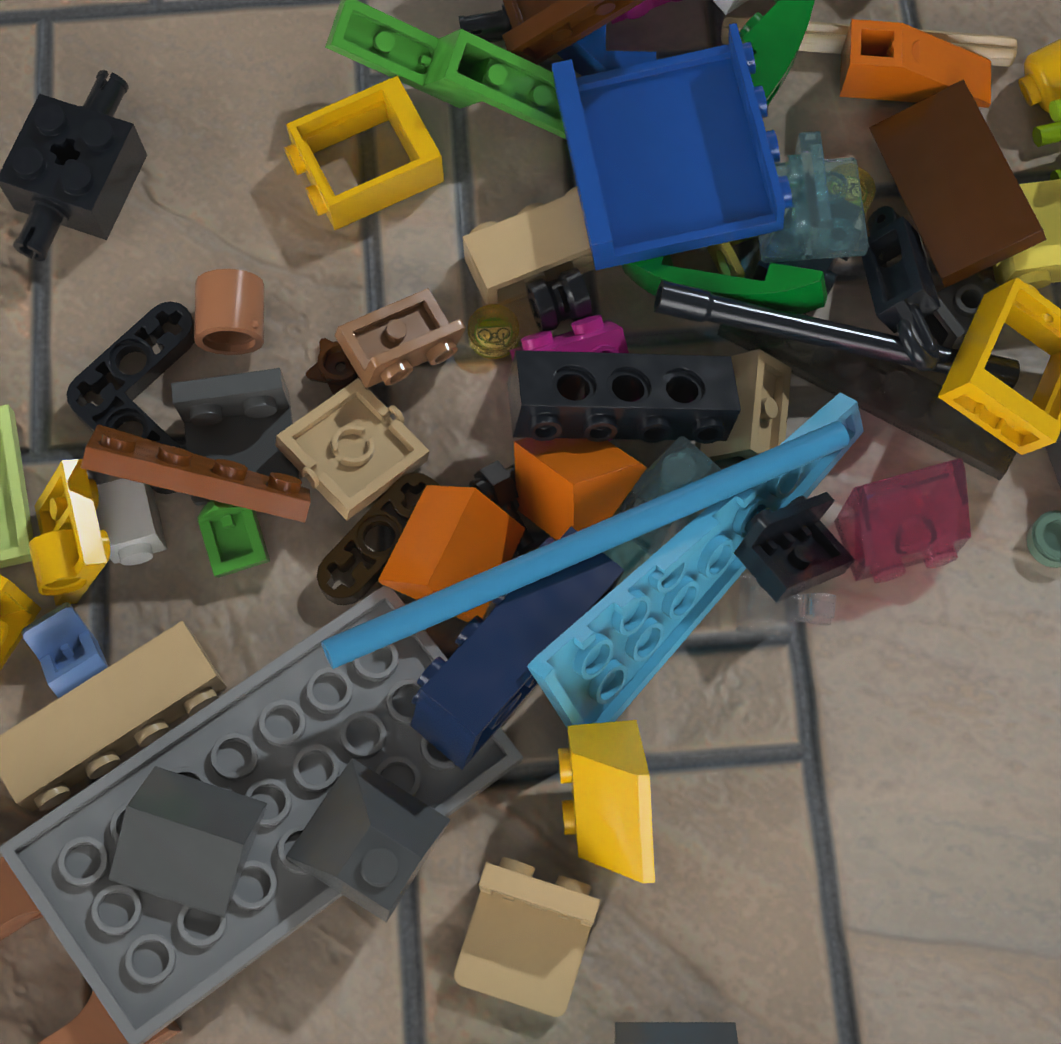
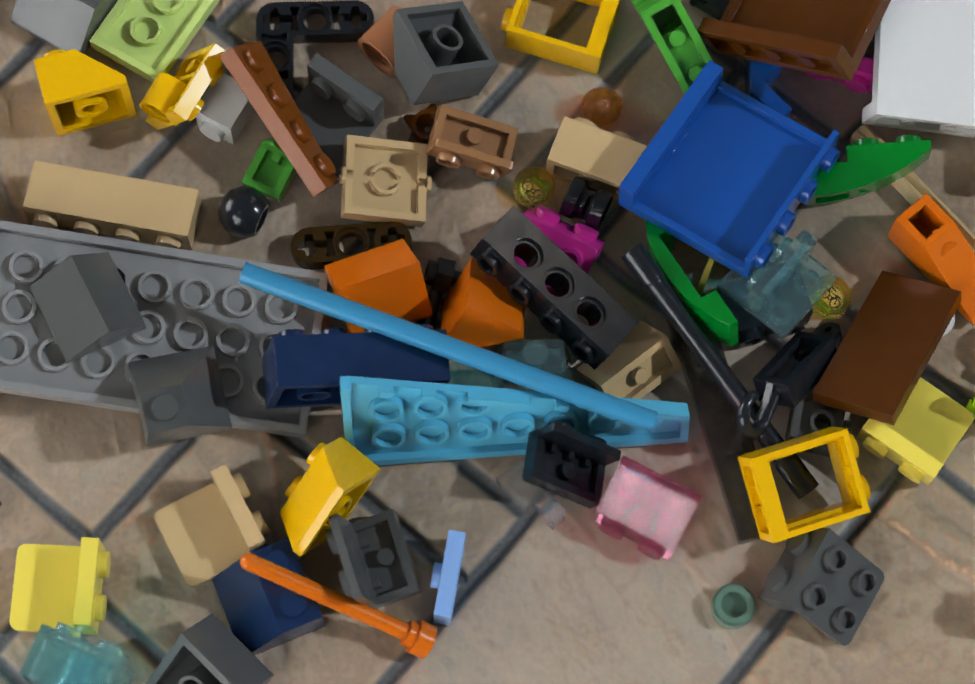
camera: 40 degrees right, 0 degrees up
medium blue bracket [21,602,108,698] -> none
none -> dark blue slope [212,537,325,655]
none -> black piece [218,186,270,238]
none -> orange piece [240,553,438,659]
none -> dark grey bracket [325,509,422,609]
none -> dark grey slope [393,1,499,105]
none -> light blue plate [430,530,466,626]
none -> clear orange plate [581,87,622,127]

